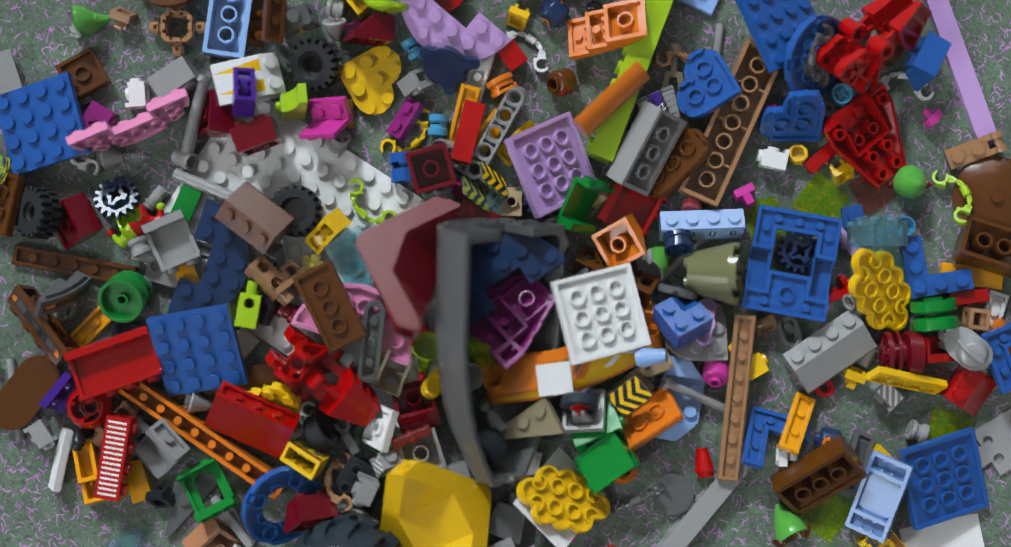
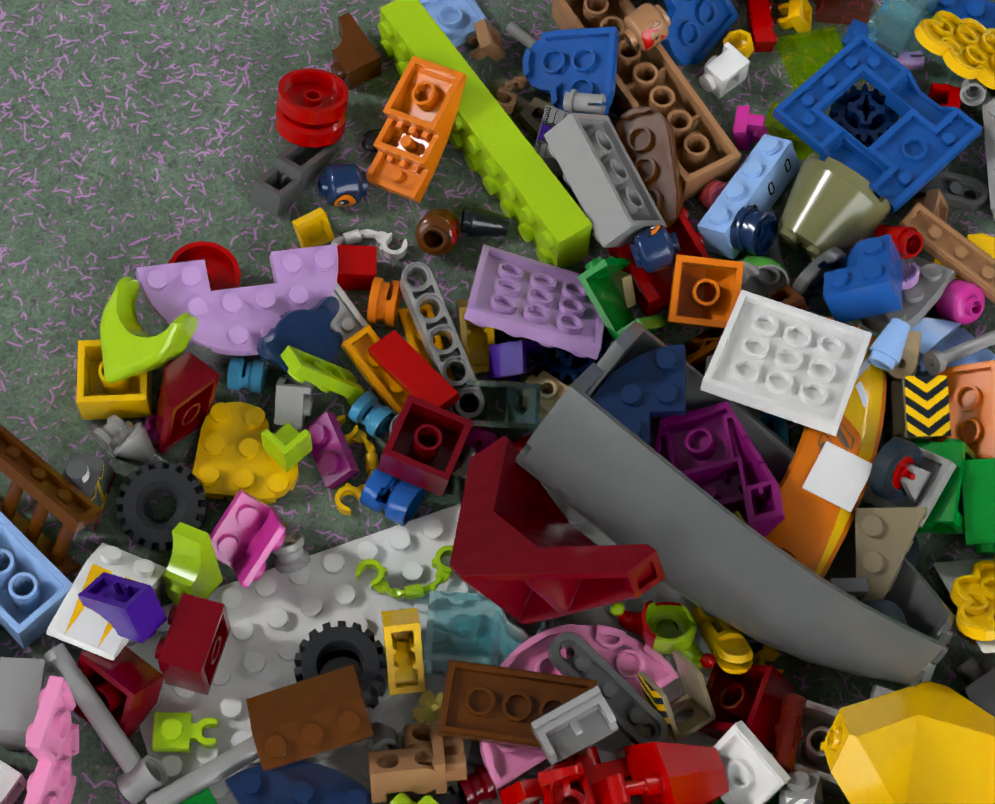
camera: 60 degrees left, 25 degrees down
orange brick [573,61,650,138] -> none
none -> lime plate [152,712,219,753]
none -> lime panel [261,422,312,472]
none -> lime plate [280,345,365,406]
none -> black cone [460,205,509,237]
none -> medium nougat tile [466,18,506,61]
none -> dark purple panel [489,340,541,384]
none -> light grey hinge [531,685,619,766]
none -> light grey pin [563,89,606,115]
none -> medium nougat head [622,3,671,51]
none -> dark blue head [629,225,681,273]
none -> red cone [873,225,923,259]

